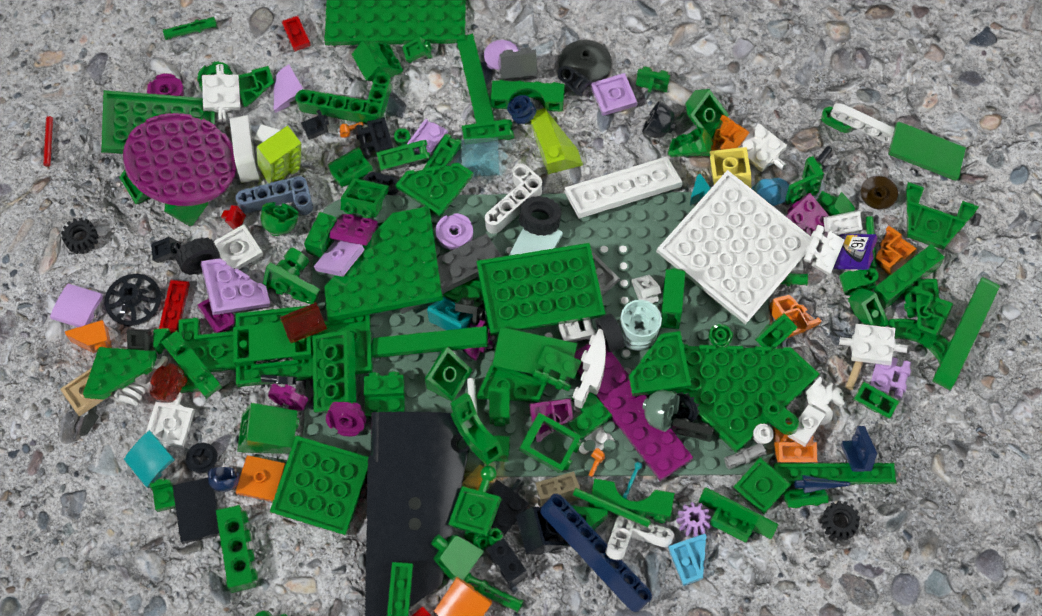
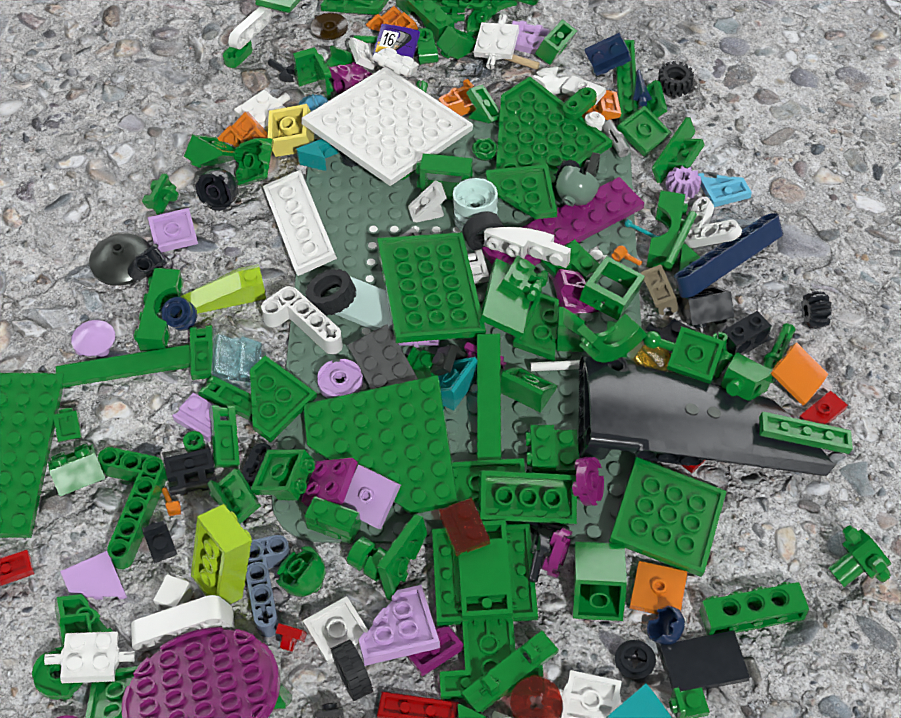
camera: 90 degrees left, 10 degrees down
dark grey slope [498,47,537,81] -> none

